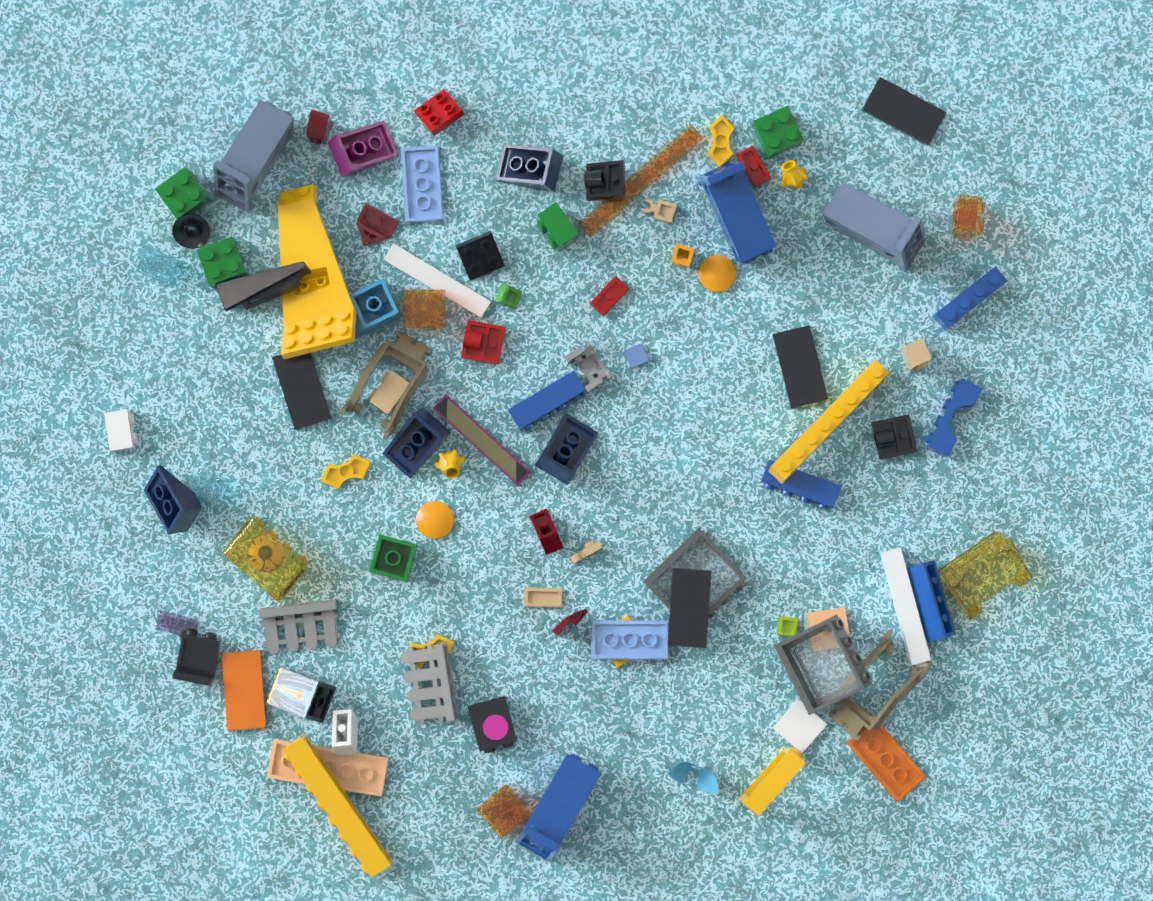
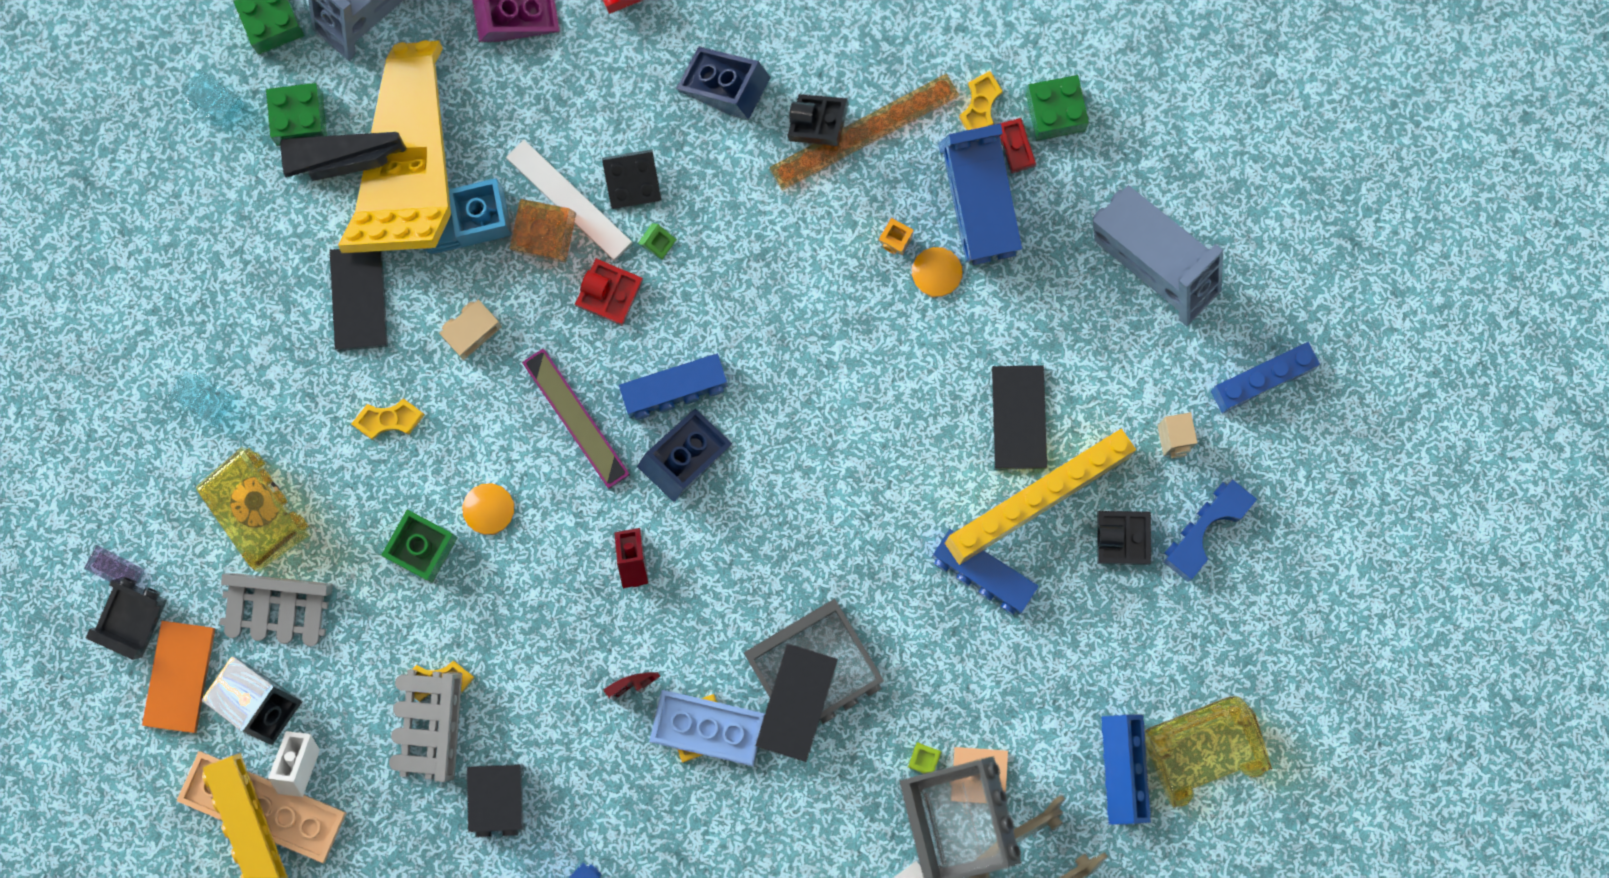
camera: 15 degrees right, 5 degrees down
white brick [104,409,138,452] -> none
dark blue slope [143,465,203,534] -> none
black dish [172,214,210,249] -> none
dark tan piece [339,331,432,440] -> none
dark red slope [356,203,400,246] -> none
dark blue slope [382,408,451,479] -> none
light blue tile [401,145,444,223] -> none
yellow rock [435,450,465,479] -> none
dark pink sticker [483,715,508,740] -> none
tan tile [524,587,563,608] -> none
green brick [537,202,578,252] -> none
light grey piece [564,342,612,394] -> none
tan plate [570,540,603,564] -> none
red plate [590,276,630,317] -> none
medium blue tile [624,344,649,369] -> none
tan plate [641,199,677,224] -> none
yellow rock [781,160,808,189] -> none
black tile [861,77,947,146] -> none
white brick [880,548,931,668] -> none
clear orange brick [951,195,985,241] -> none

